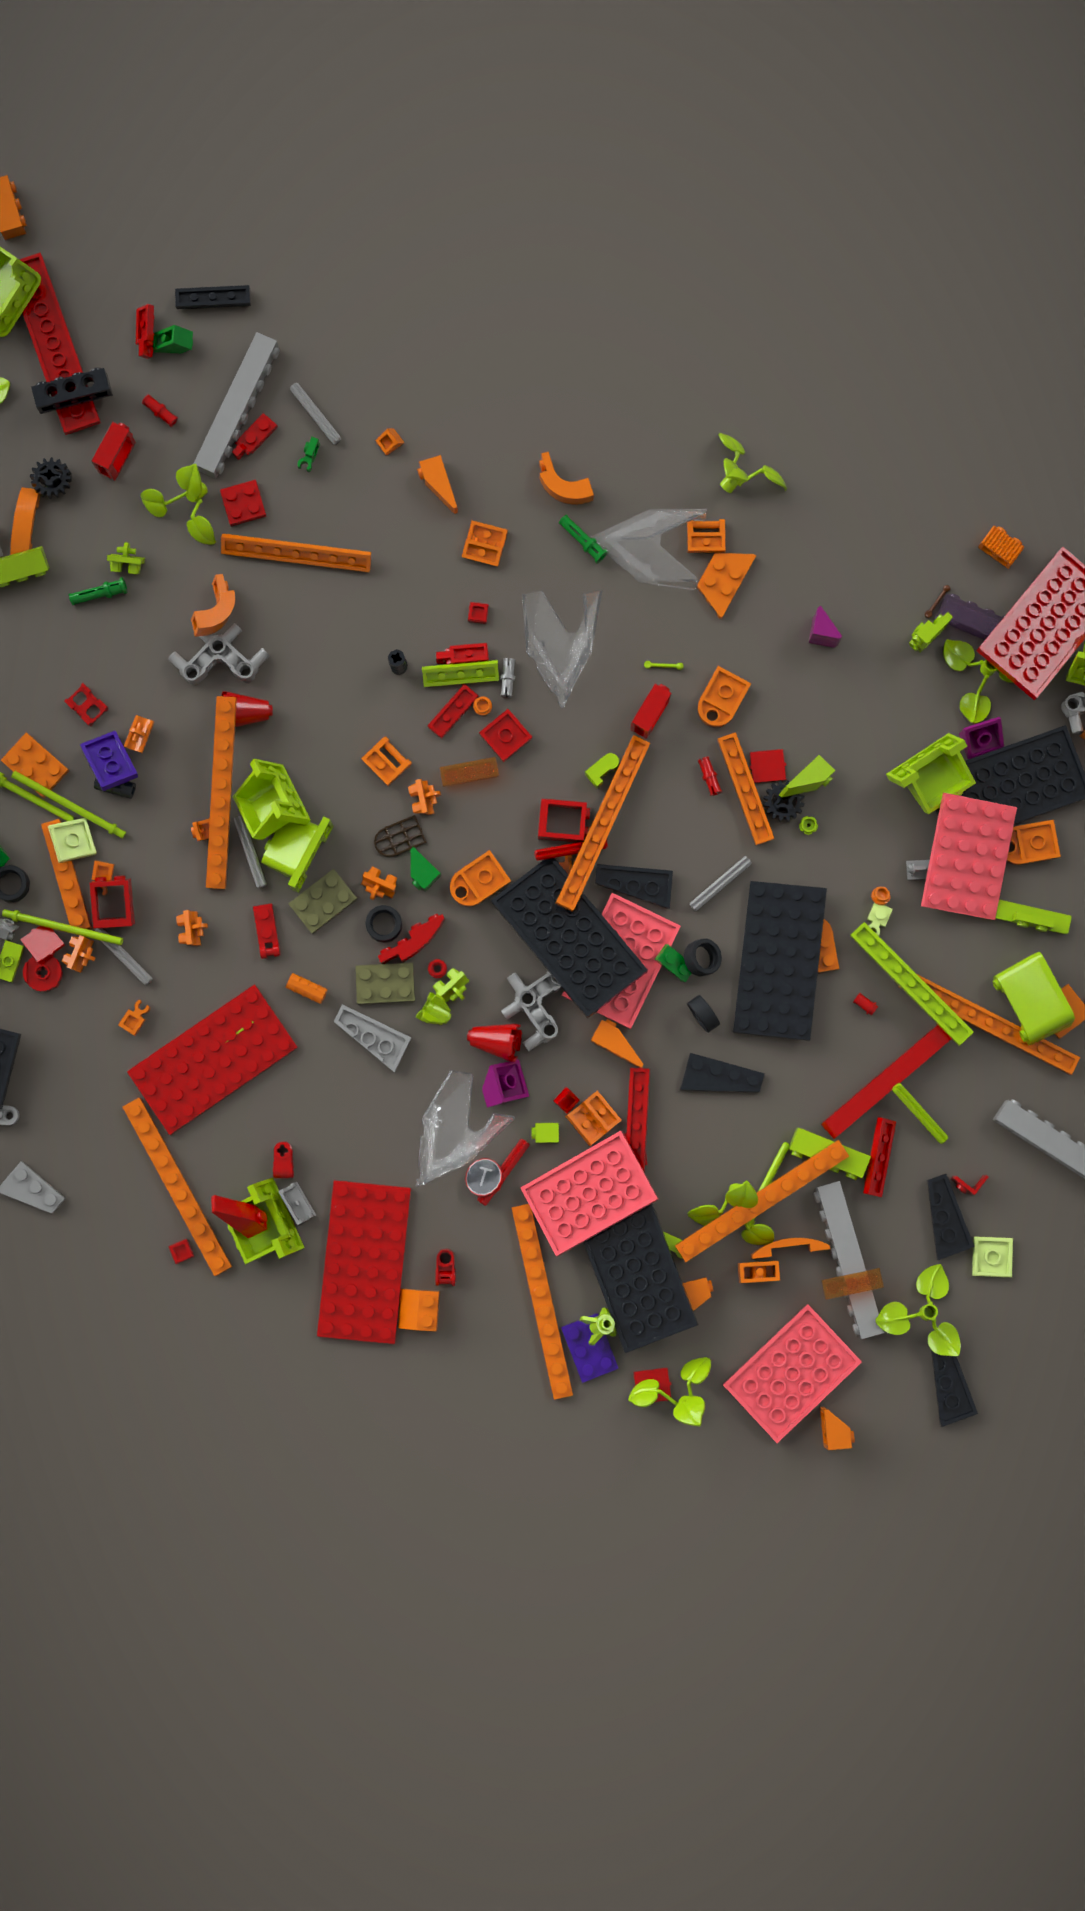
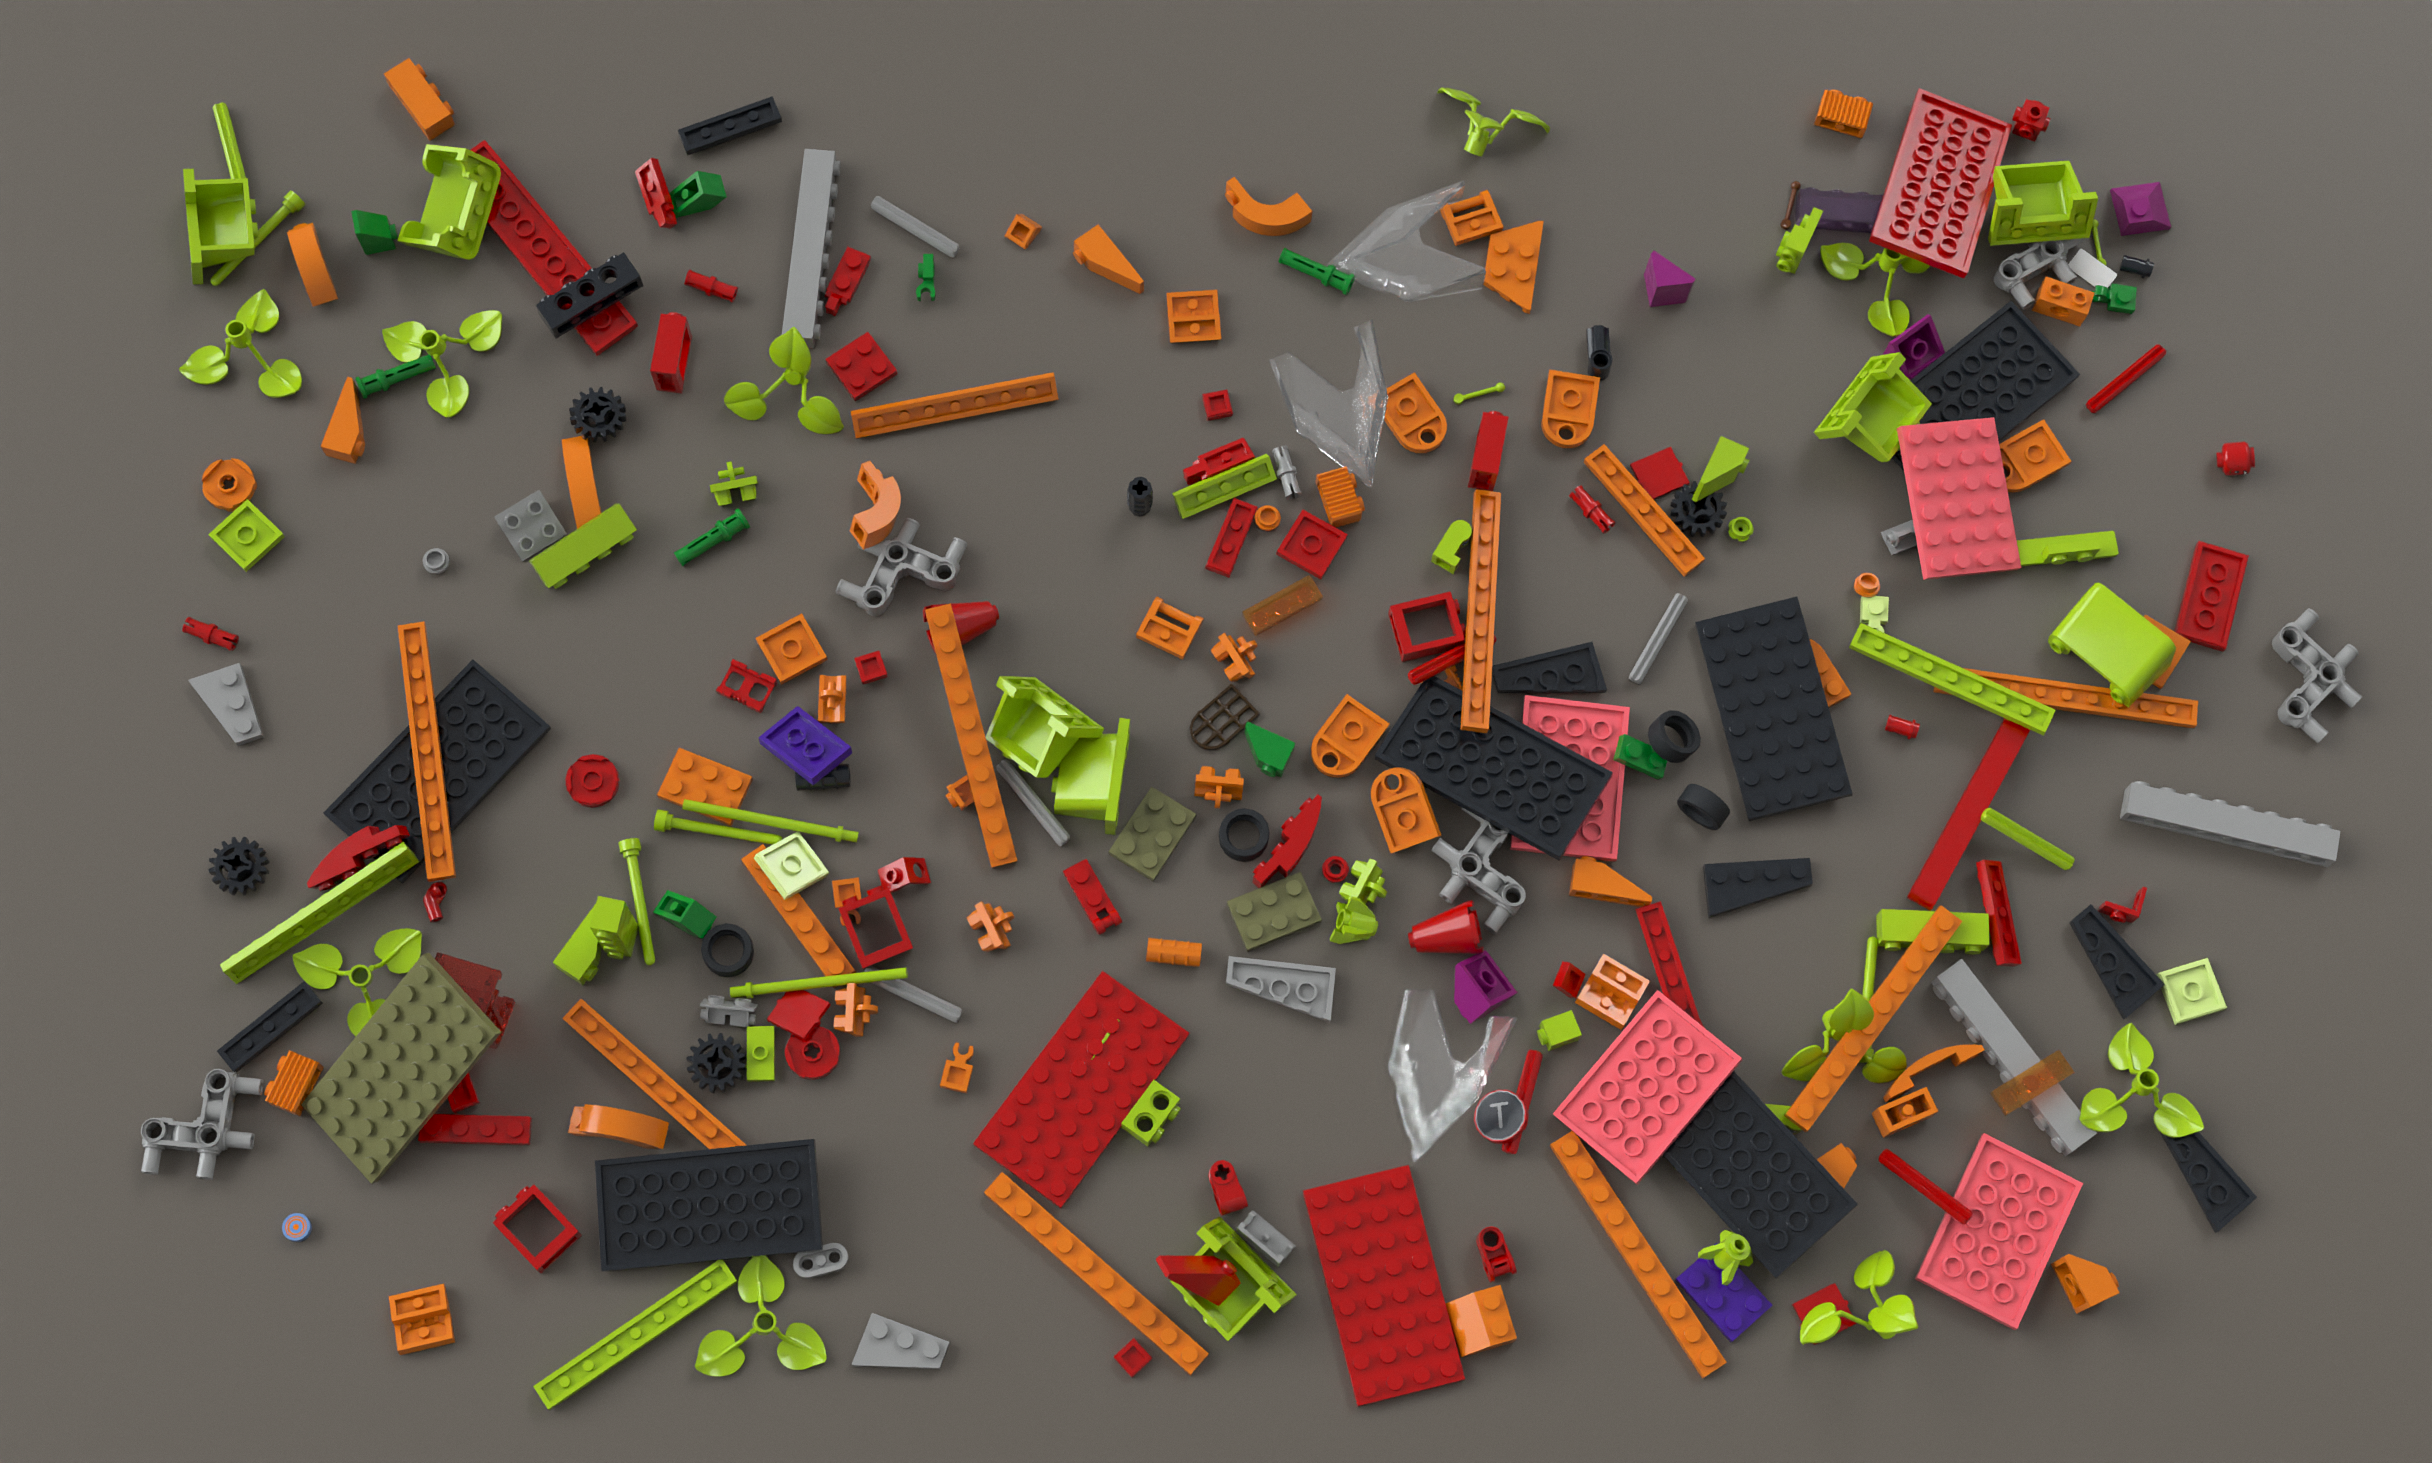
camera: 25 degrees left, 10 degrees down
none -> orange plate [755,613,828,685]
none -> red plate [854,650,888,685]
none -> red bracket [878,857,931,893]
none -> lime brick [1121,1080,1181,1147]
none -> orange brick [1316,466,1365,528]
none -> orange plate [1371,372,1447,453]
none -> orange plate [1371,767,1441,853]
none -> black piece [1586,325,1613,381]
none -> red axle [1878,1149,1973,1225]

